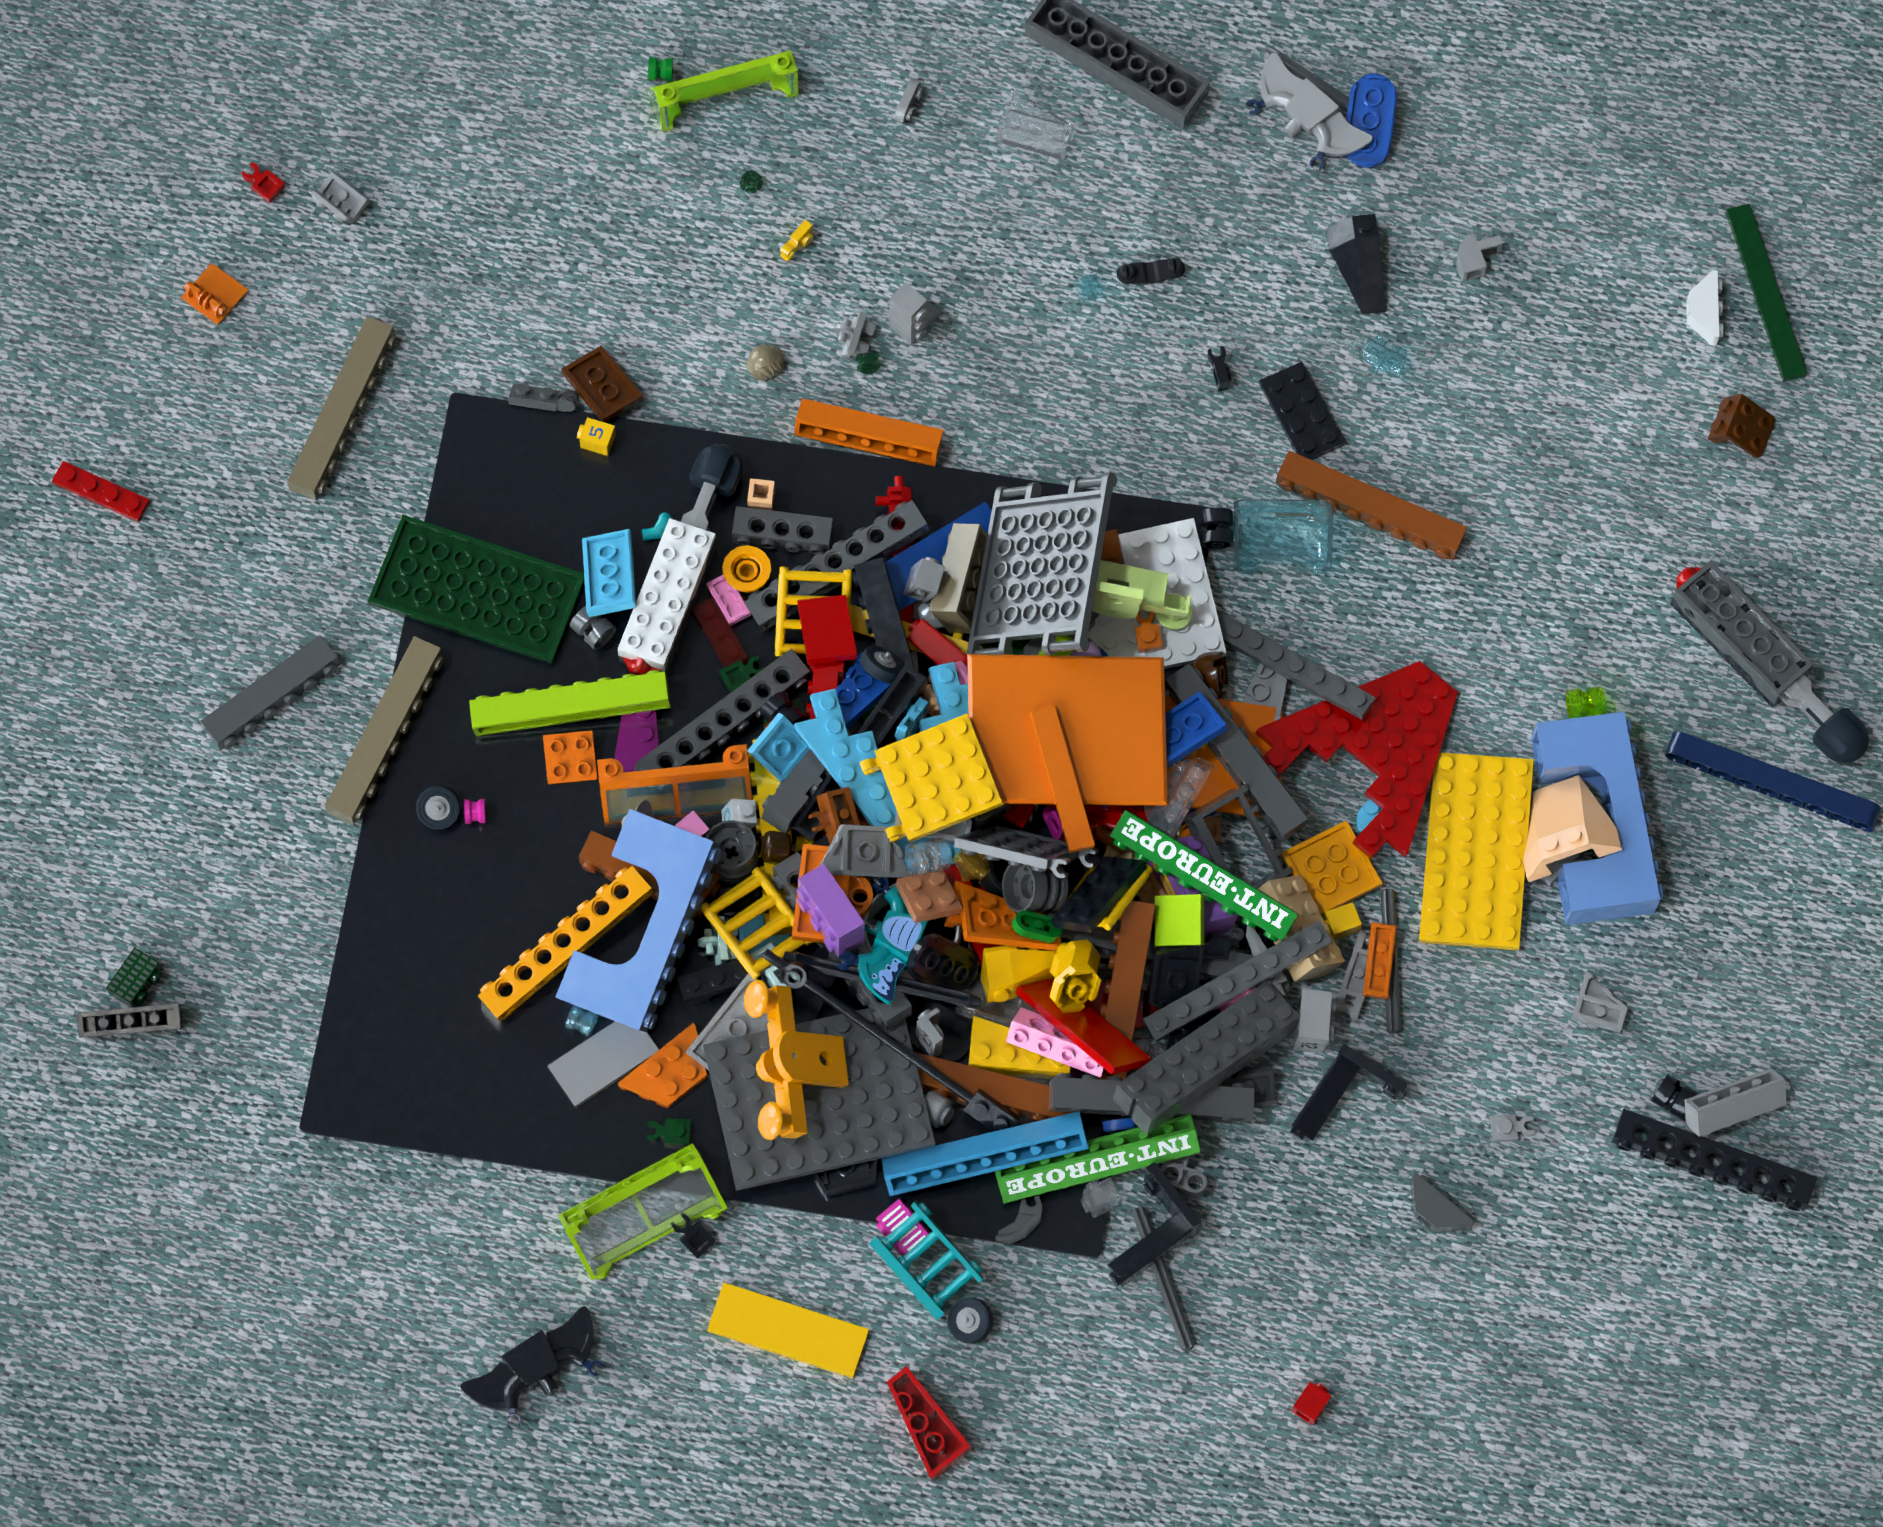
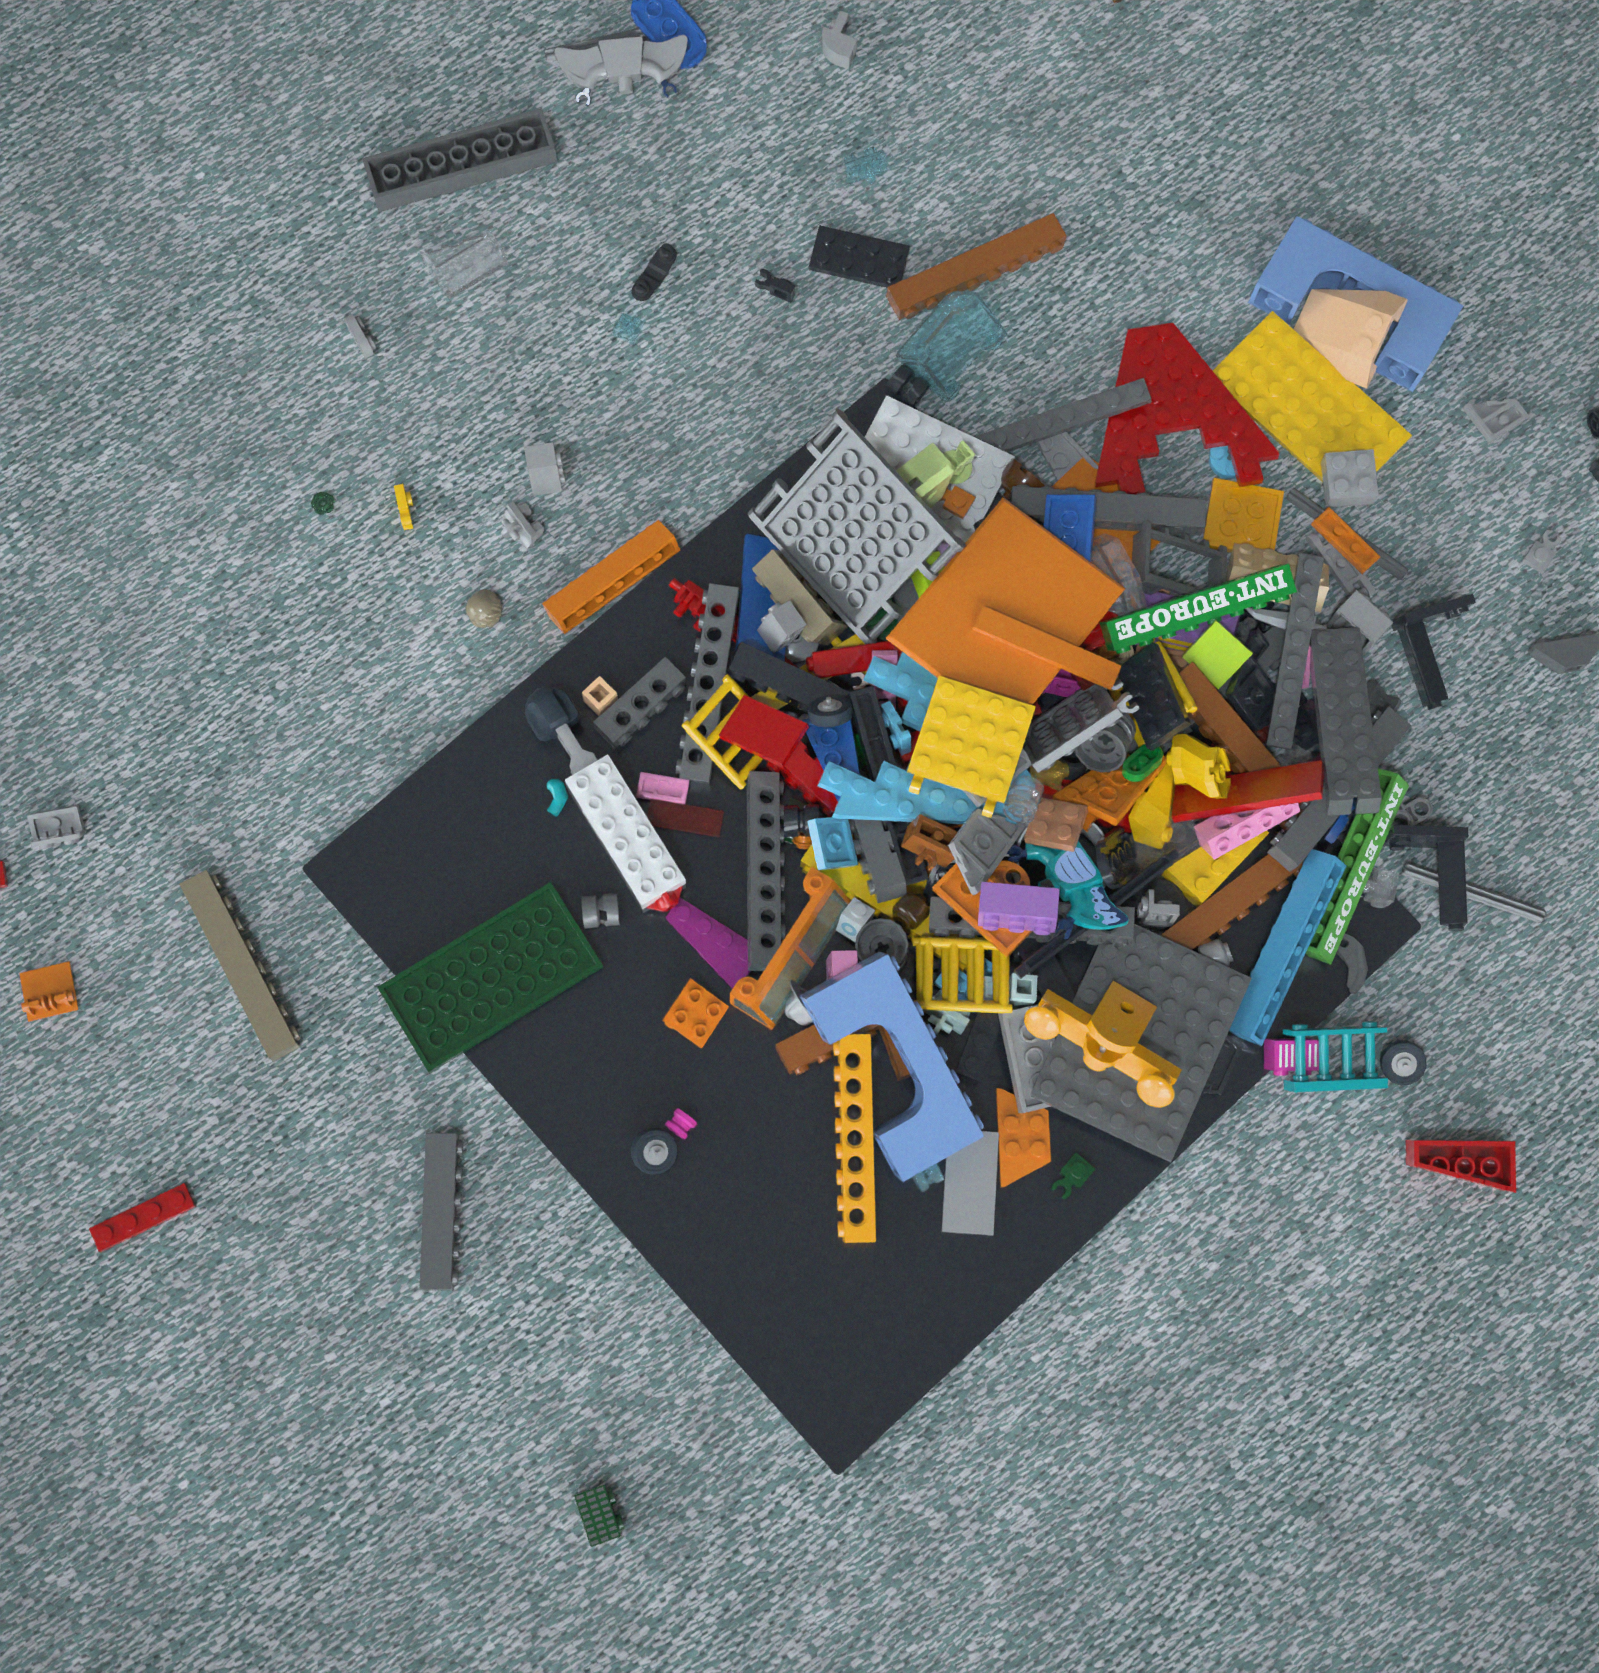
camera: 55 degrees left, 5 degrees up
brick [77,1003,183,1038] -> none
dark tan brick [325,636,444,825] -> none
black torso [460,1306,604,1428] -> none
lime brick [469,670,671,736] -> none
dark grey hinge [508,384,579,412] -> none
clear windscreen [558,1143,727,1280] -> none
reddish brown plate [562,345,643,423] -> none
yellow brick [577,417,616,456] -> none
medium azure plate [582,529,636,617] -> none
green wheel [648,57,674,82] -> none
lime windscreen [649,50,799,132] -> none
black plate [671,1212,716,1259] -> none
yellow tile [707,1282,869,1379] -> none
dark green plate [719,656,764,693] -> none
light orange piece [722,545,771,593] -> none
black bar [761,949,1021,1132] -> none
clear green plate [856,351,880,375] -> none
light nougat pin [922,684,941,717] -> none
yellow brick [1323,902,1362,940] -> none
black wedge [1326,214,1386,314] -> none
clear neon green wheel [1565,686,1606,719] -> none
dark blue beam [1665,731,1881,832] -> none
dark grey piece [1670,561,1869,764] -> none
none -> light grey brick [1321,449,1379,508]

